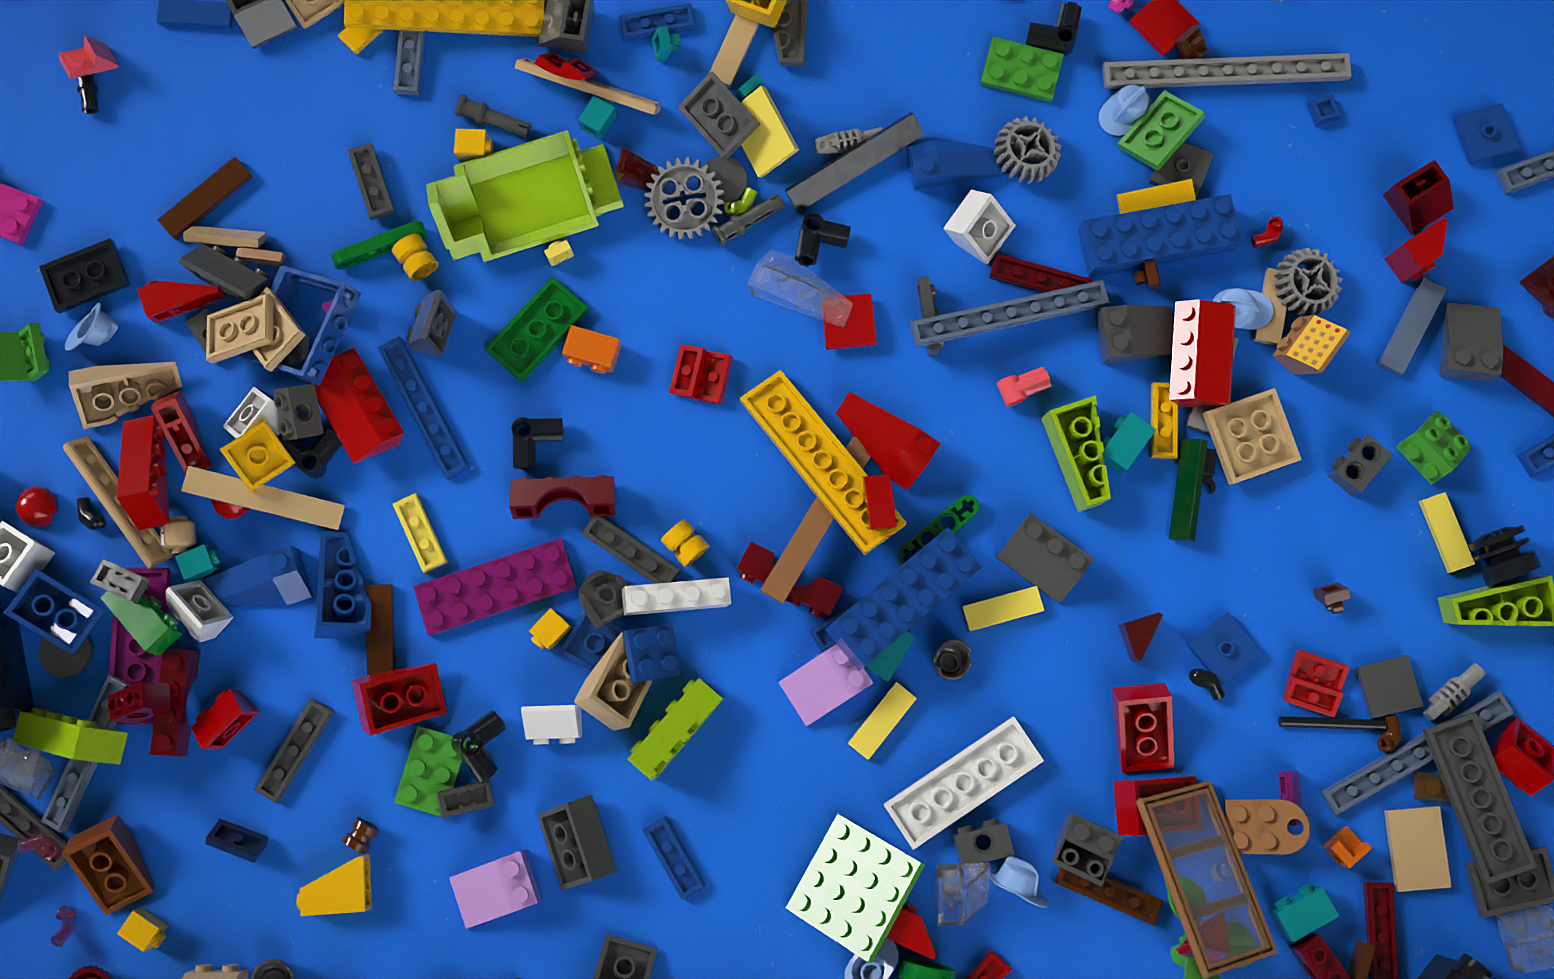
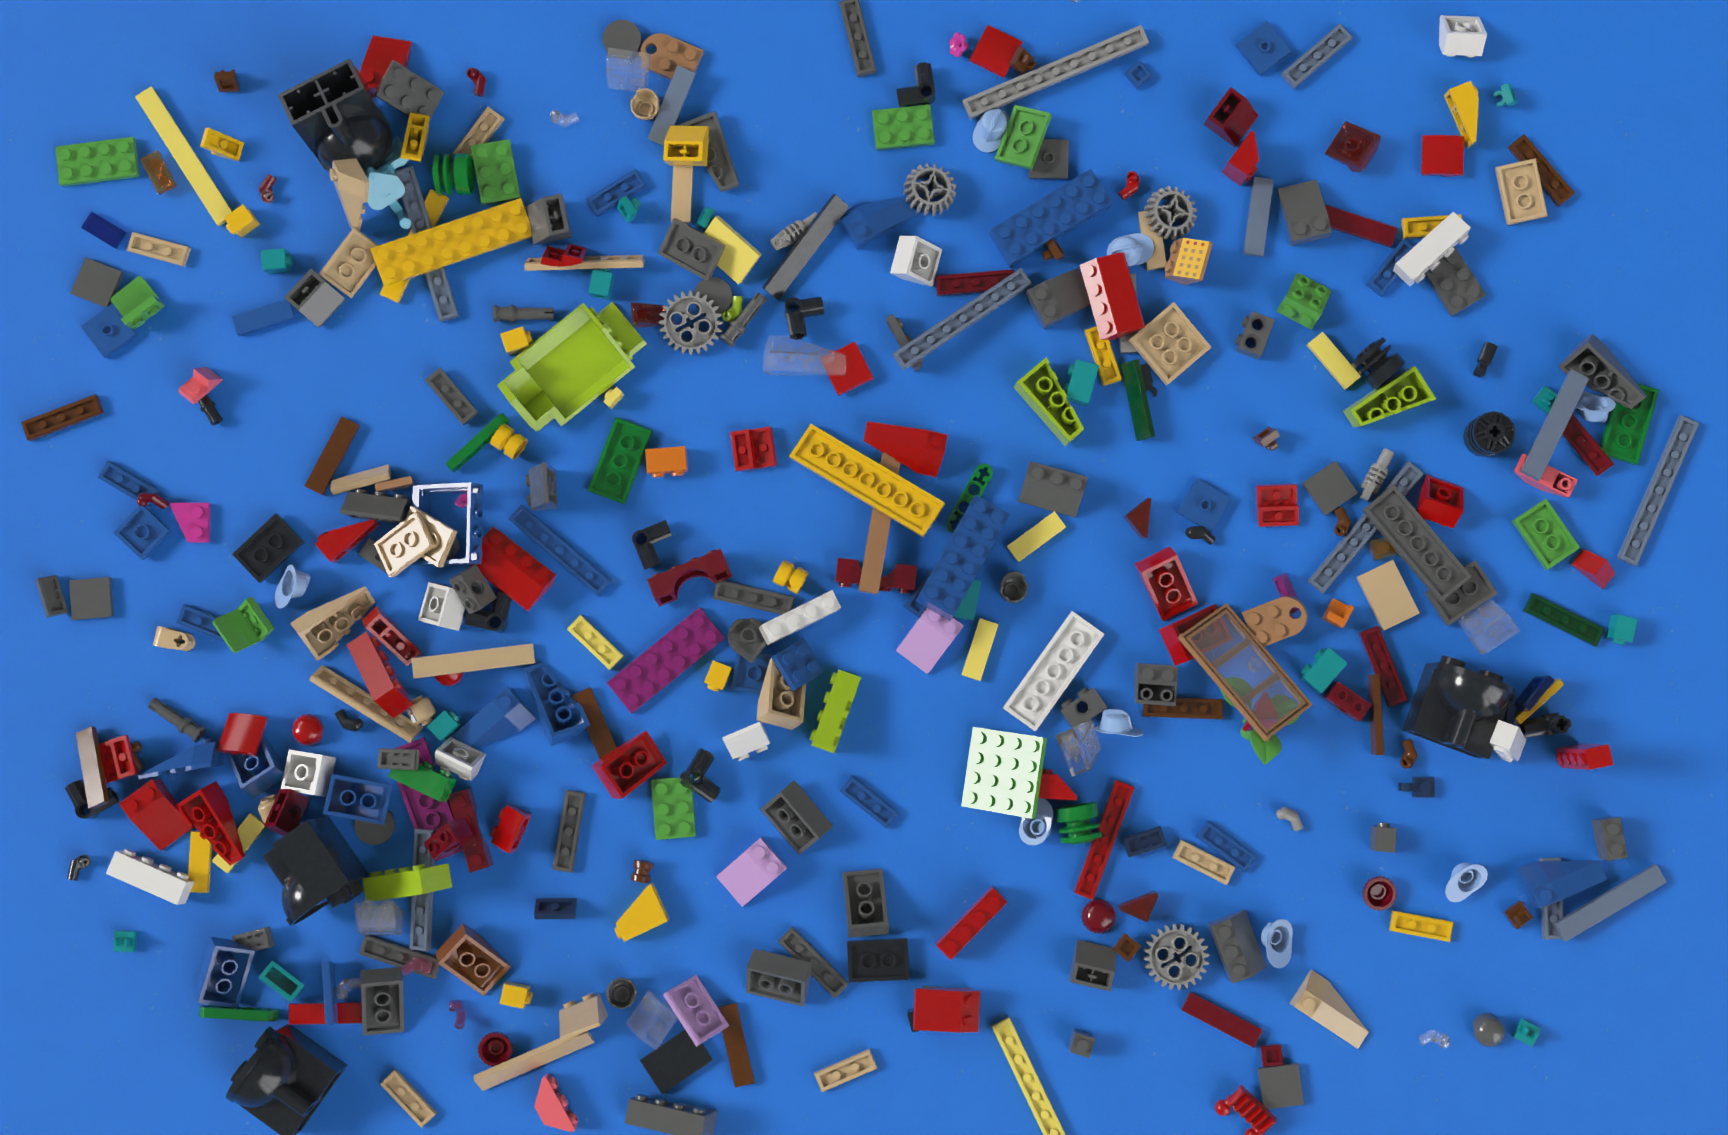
camera: 20 degrees left, 5 degrees up
yellow plate [220,420,295,492] -> none
dark grey plate [436,780,495,819] -> none
red slope [863,474,897,529] -> none
coral piece [996,367,1051,407] -> none
yellow tile [1116,179,1196,214] -> none
black bar [1278,716,1386,731] -> none

